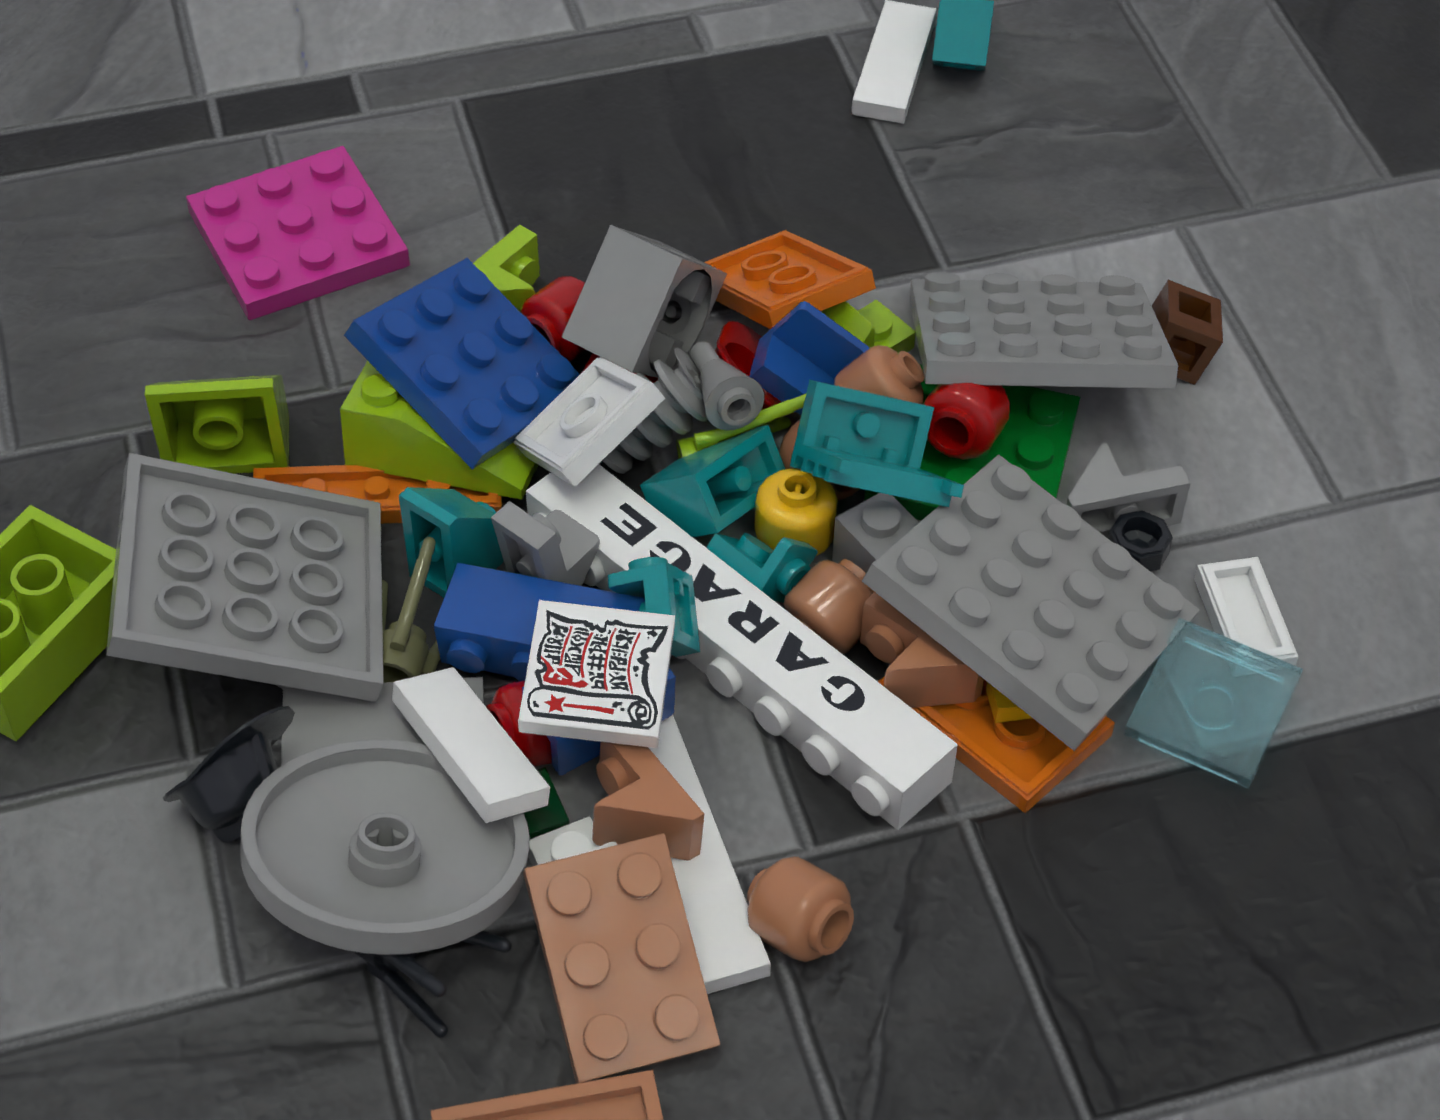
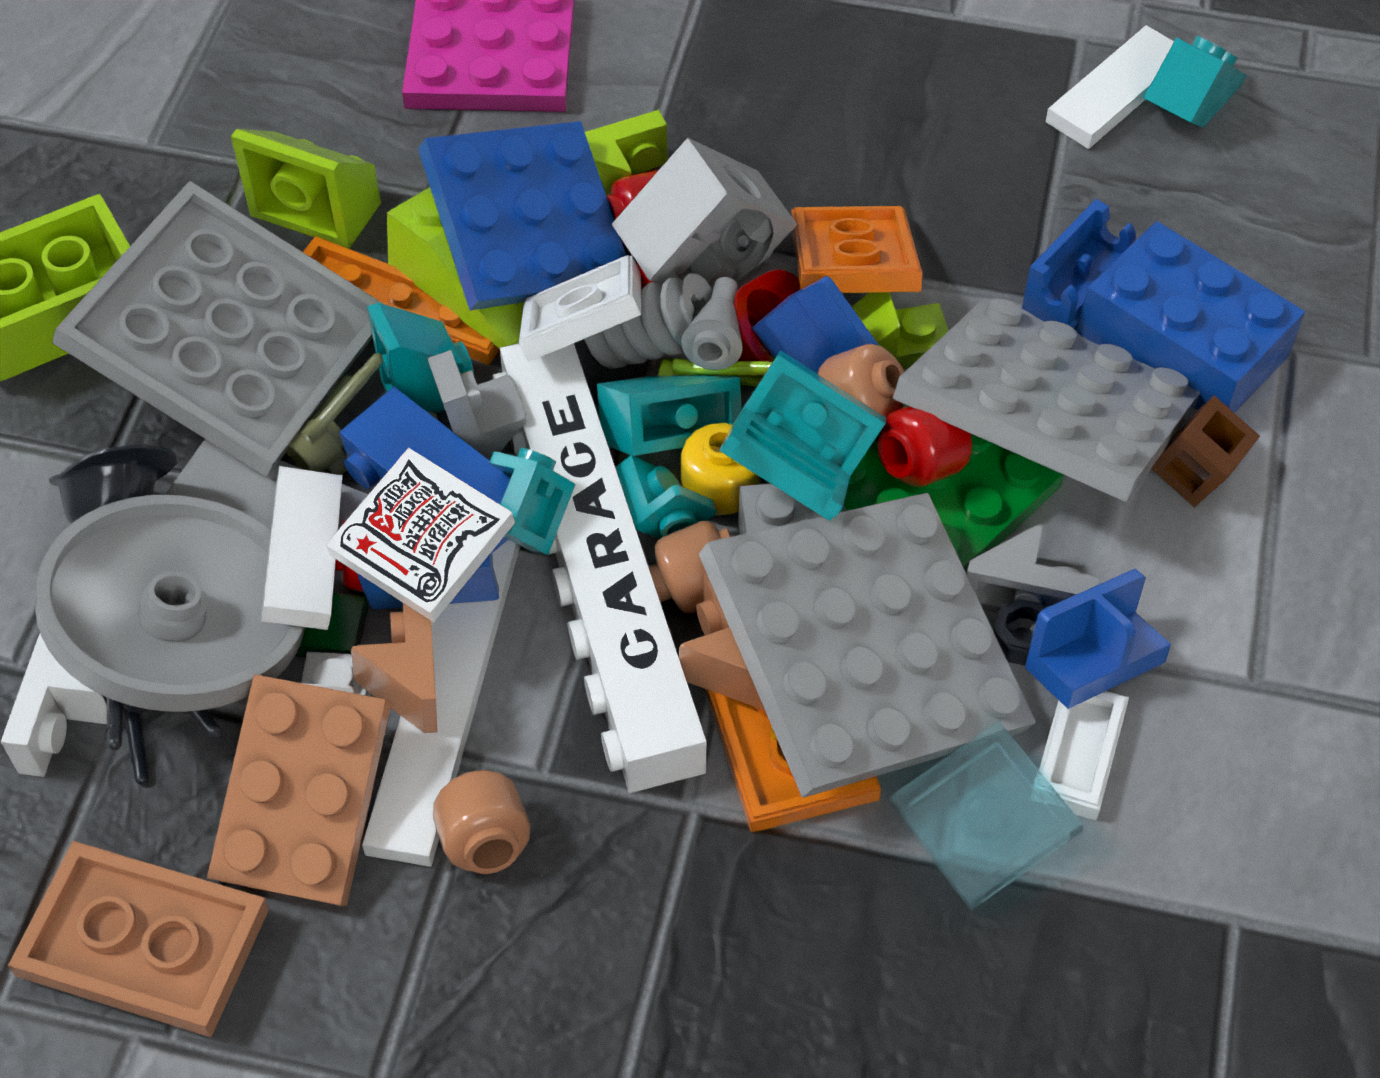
camera: 30 degrees right, 5 degrees up
none -> white slope [1,634,107,777]
none -> blue hinge [1022,199,1136,331]
none -> blue panel [1025,569,1171,709]
none -> blue brick [1077,221,1305,413]

